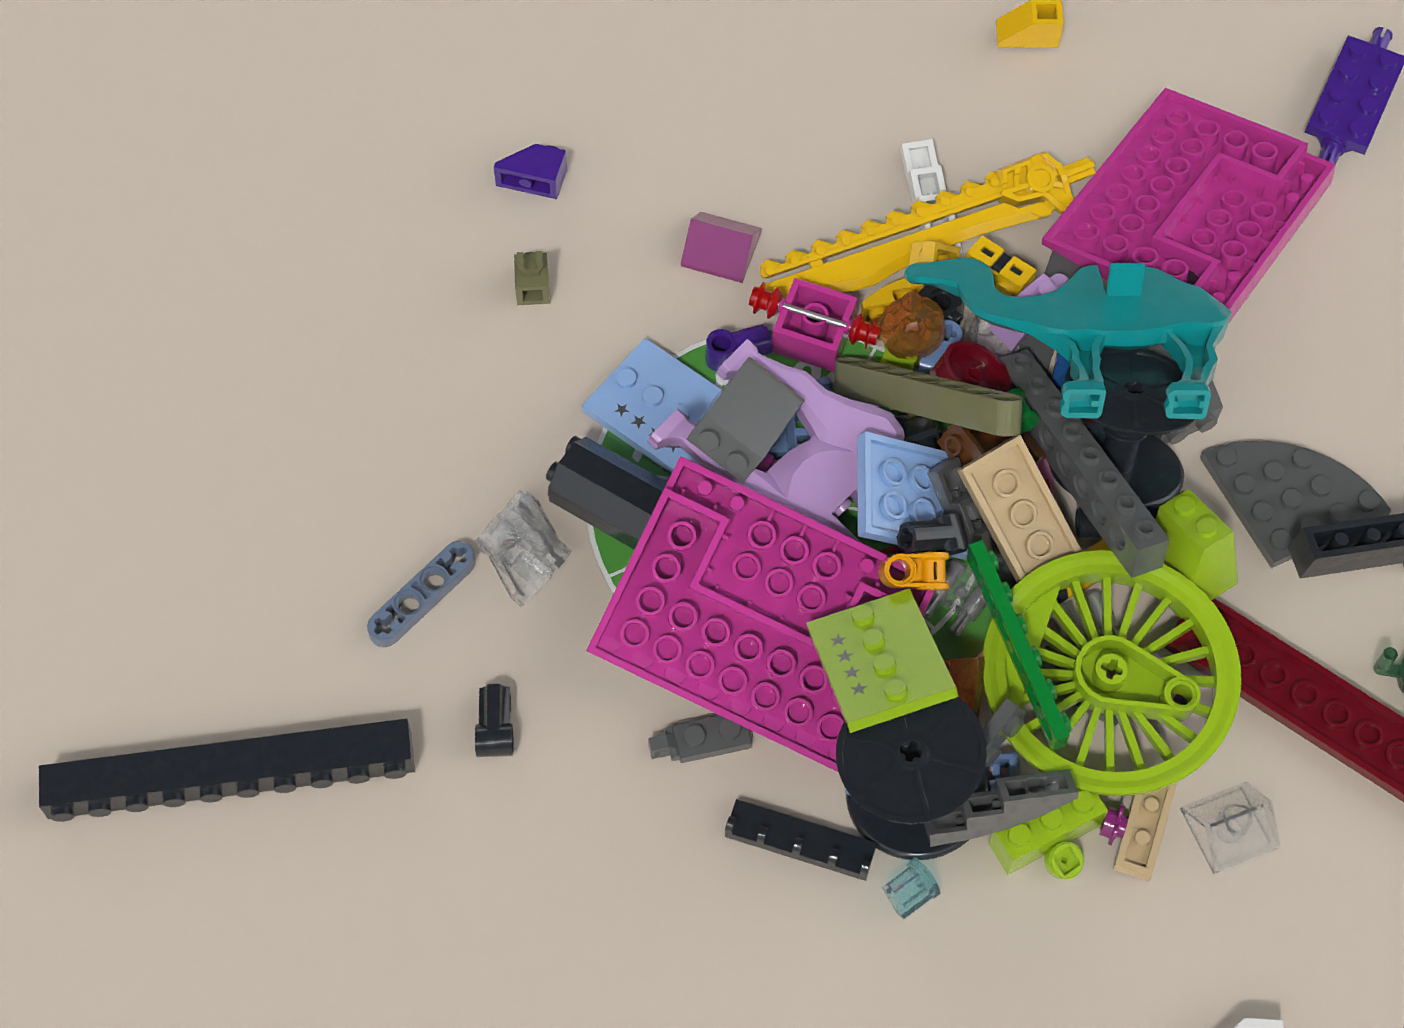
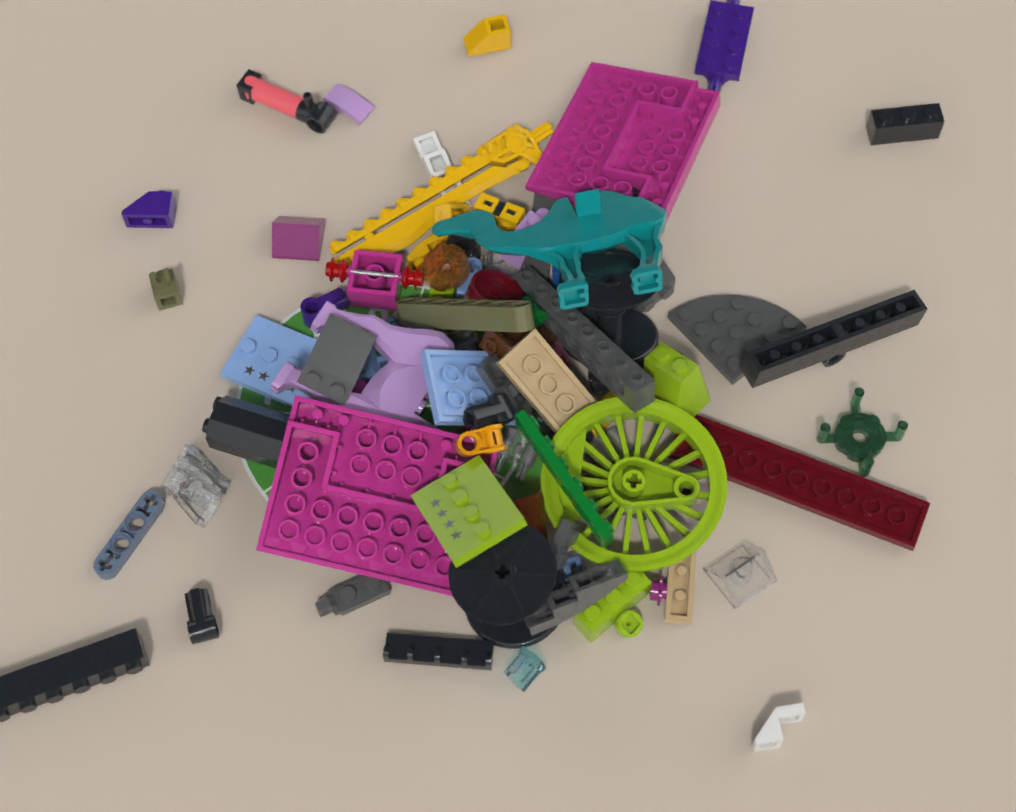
camera: 10 degrees left, 0 degrees up
none -> piece [236,69,336,134]
none -> lavender slope [323,83,375,126]

